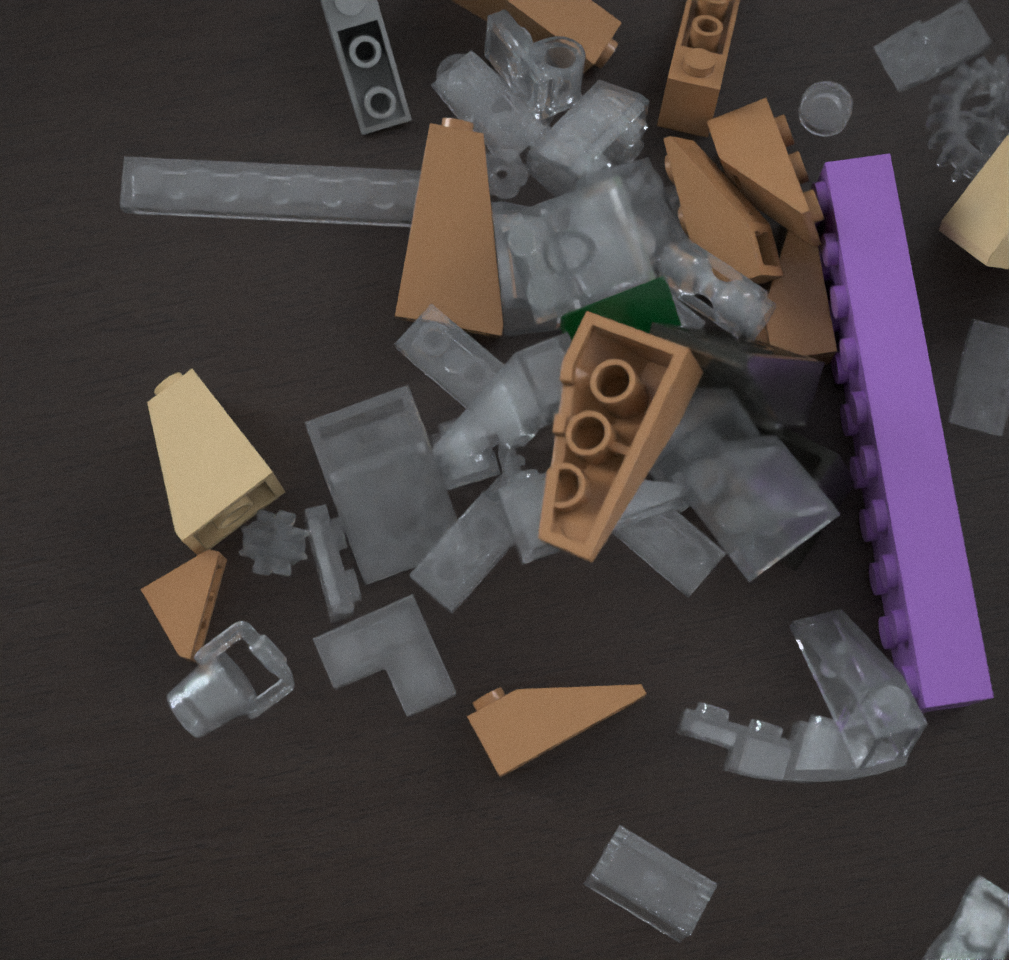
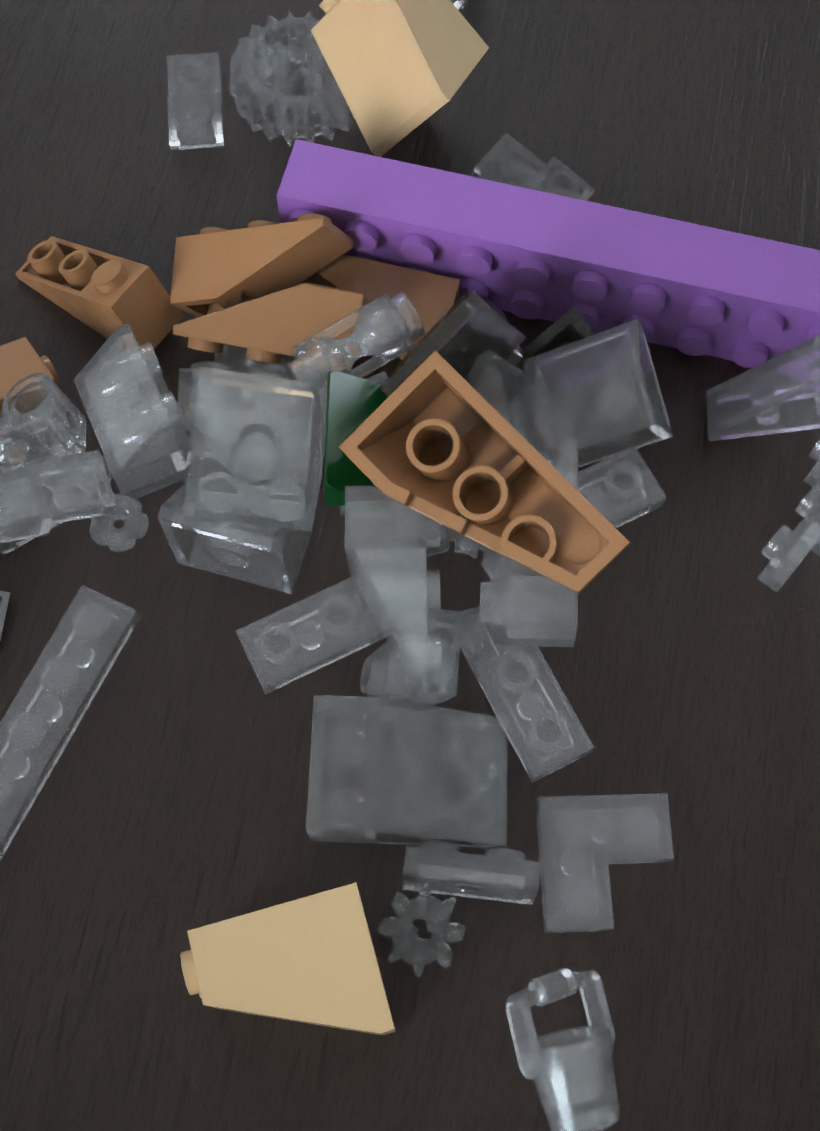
camera: 70 degrees left, 10 degrees down
medium nougat slope [141,549,227,664] -> none
medium nougat slope [395,118,503,338] -> none
medium nougat slope [467,684,647,778] -> none
clear tile [798,81,853,137] -> none

